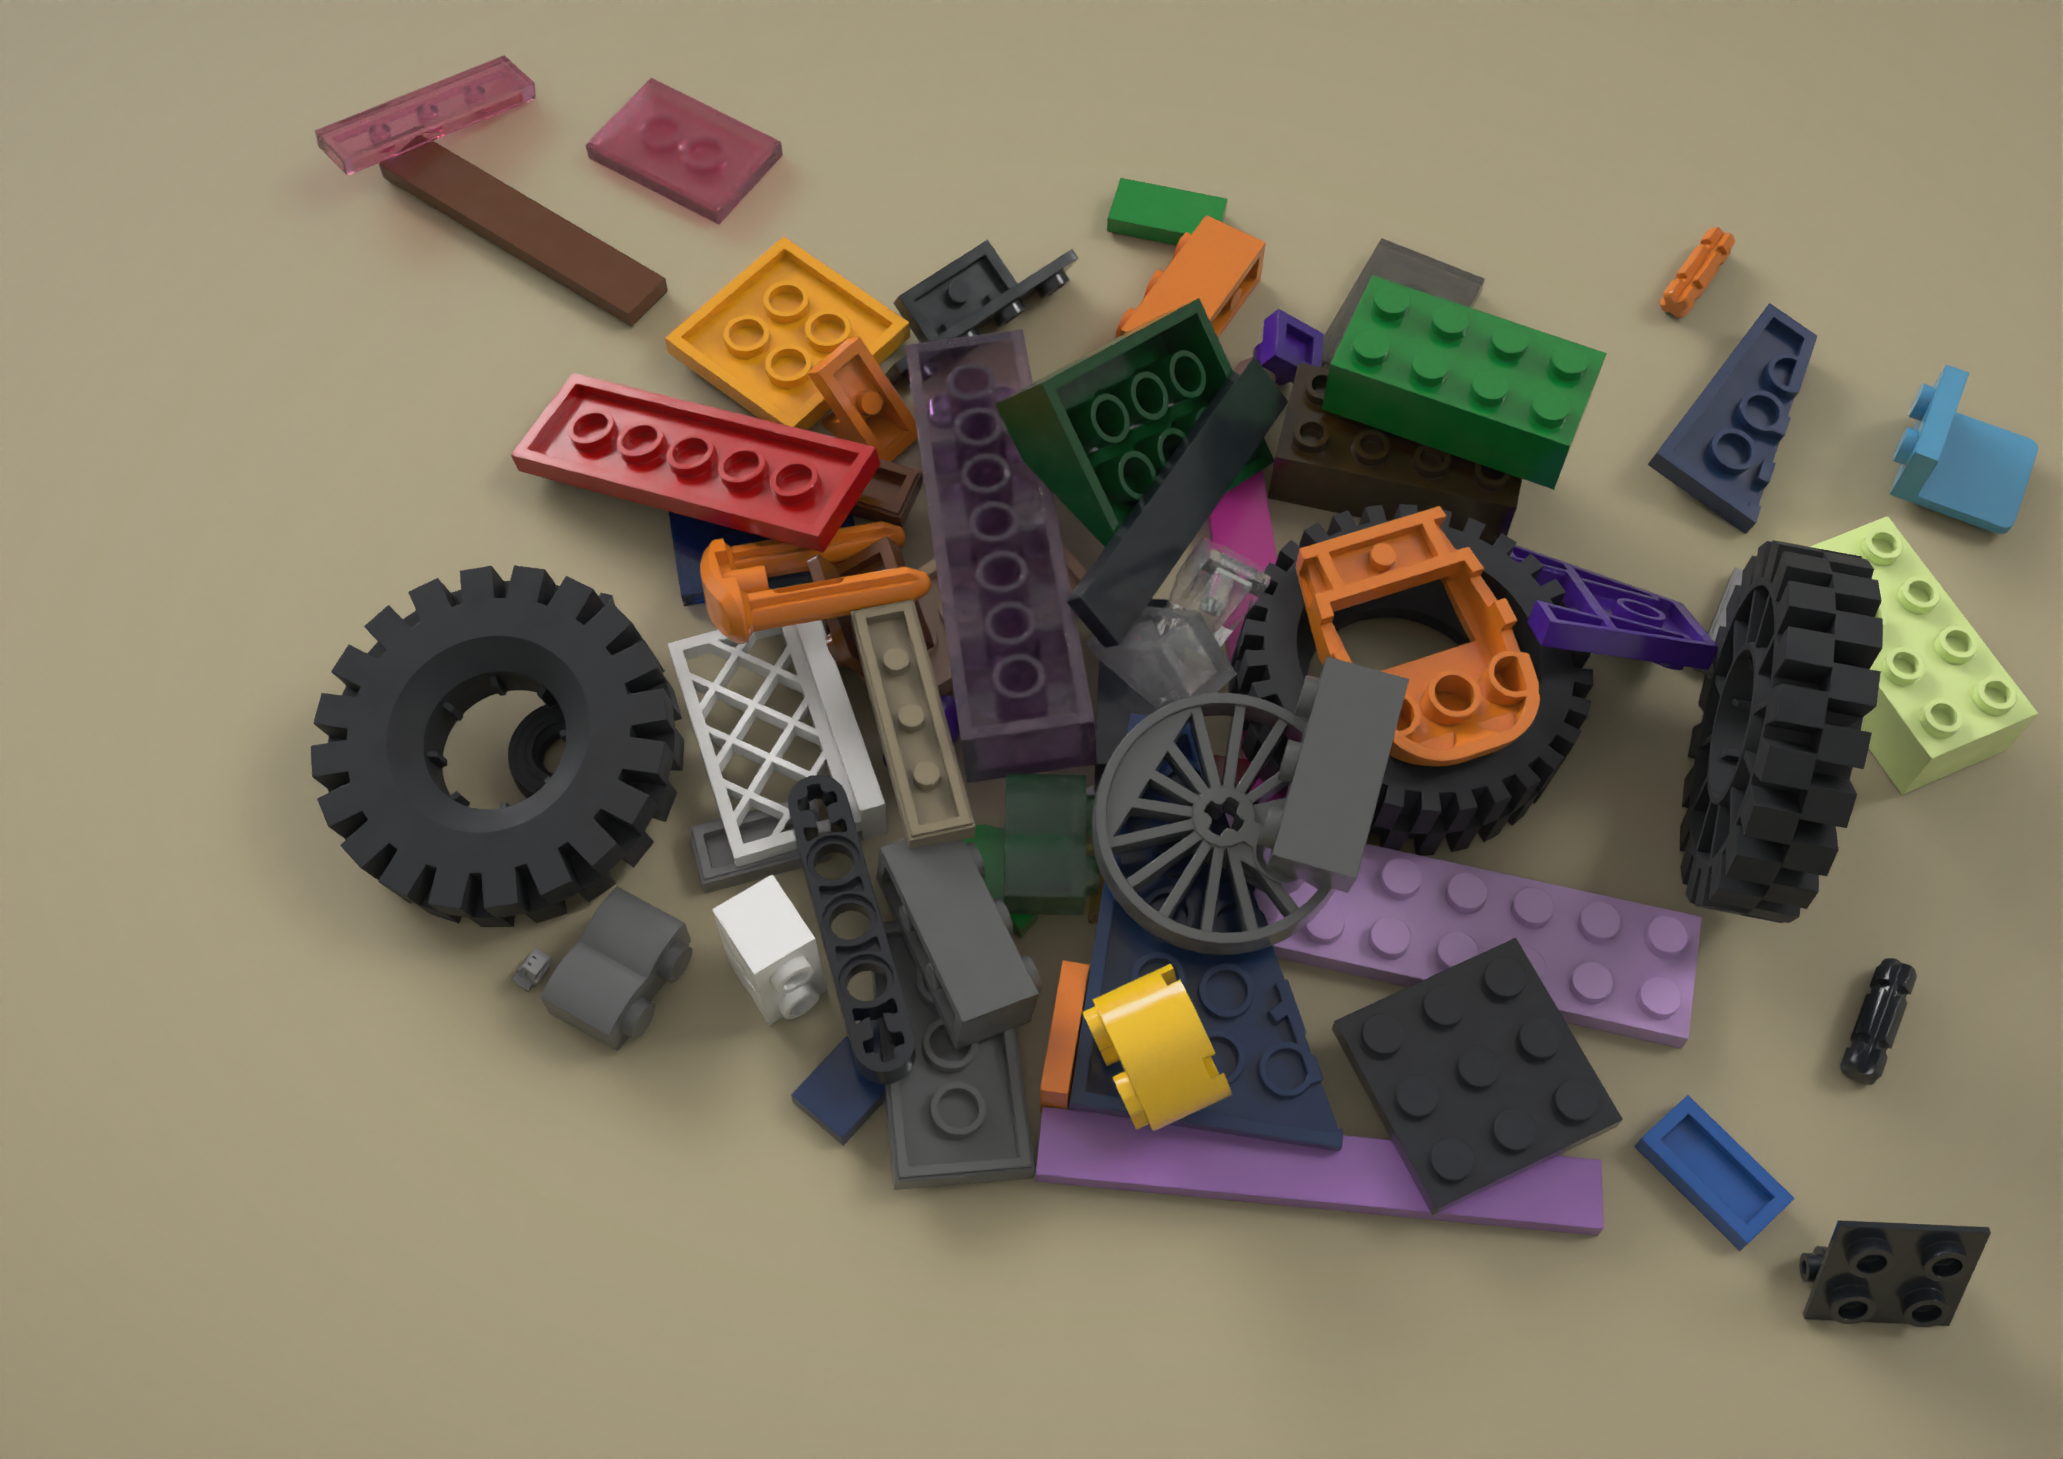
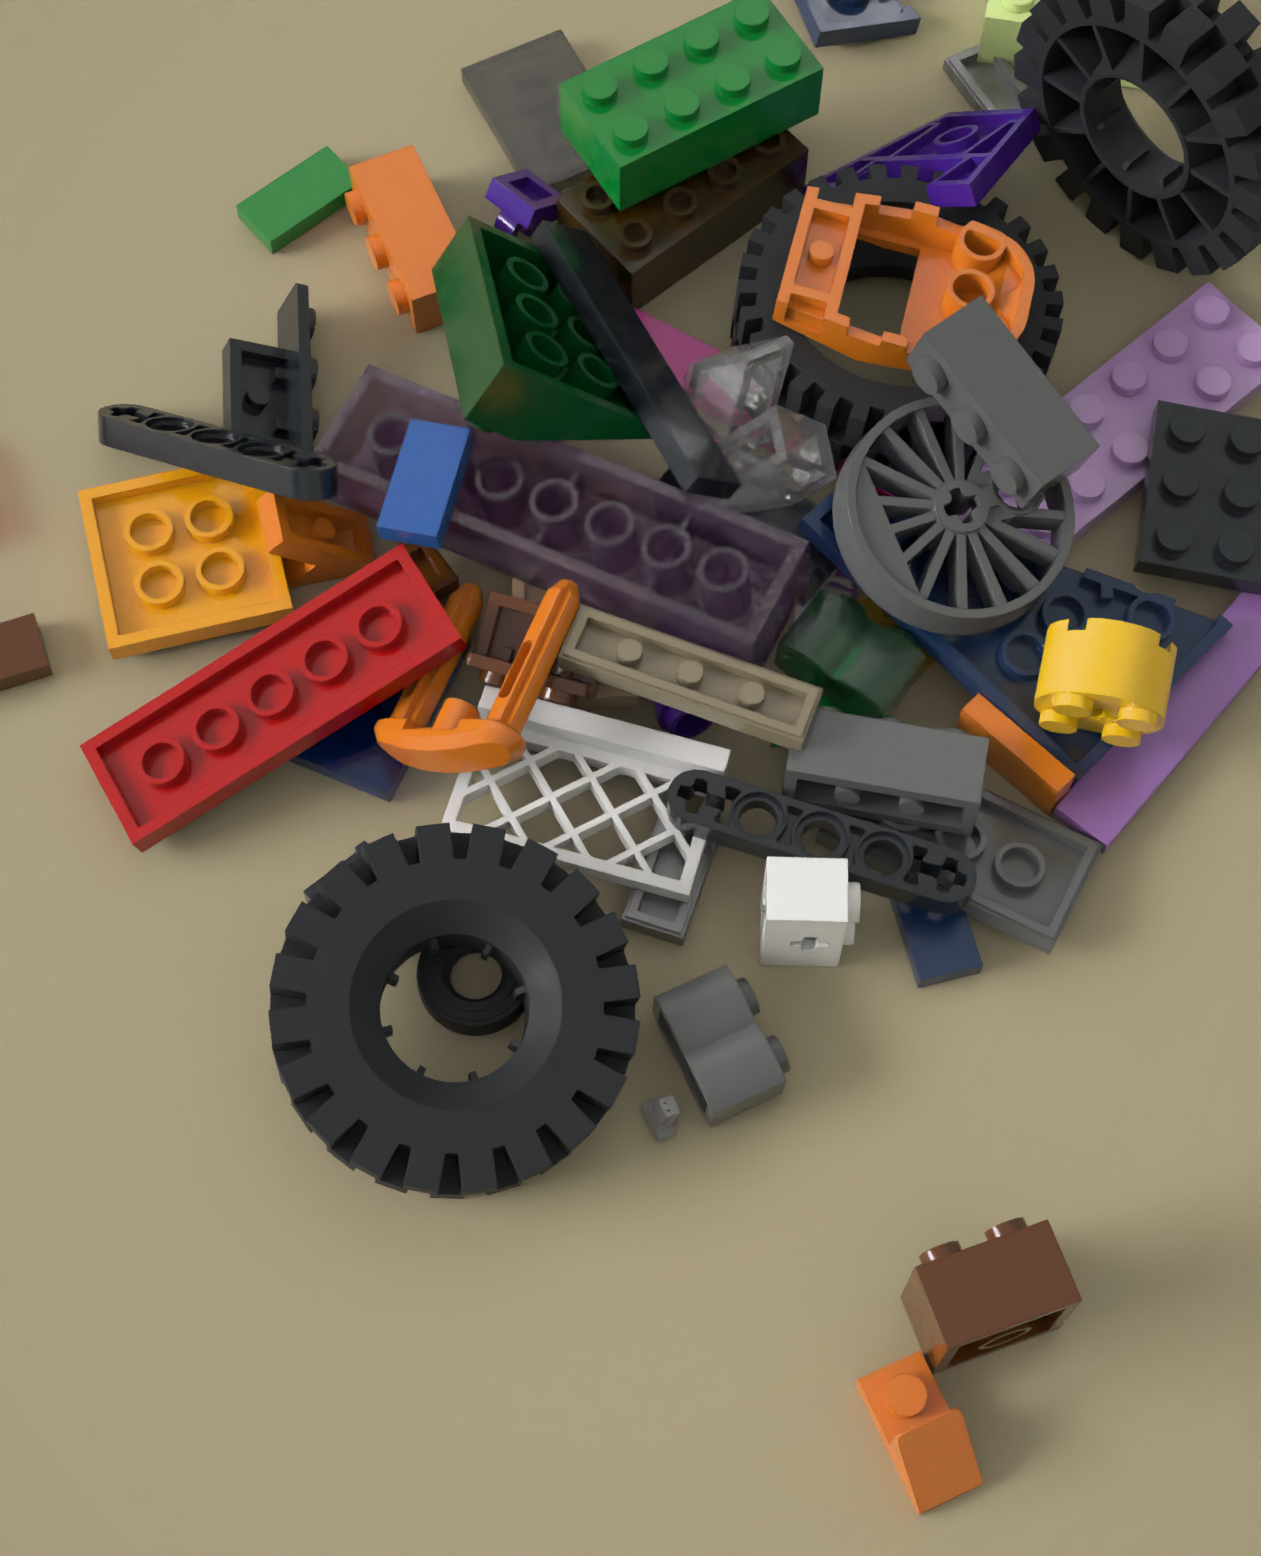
camera: 55 degrees left, 5 degrees up
none -> black beam [98,404,338,501]
none -> blue tile [376,419,474,549]
none -> orange slope [855,1350,983,1515]
none -> reddish brown brick [900,1217,1082,1375]

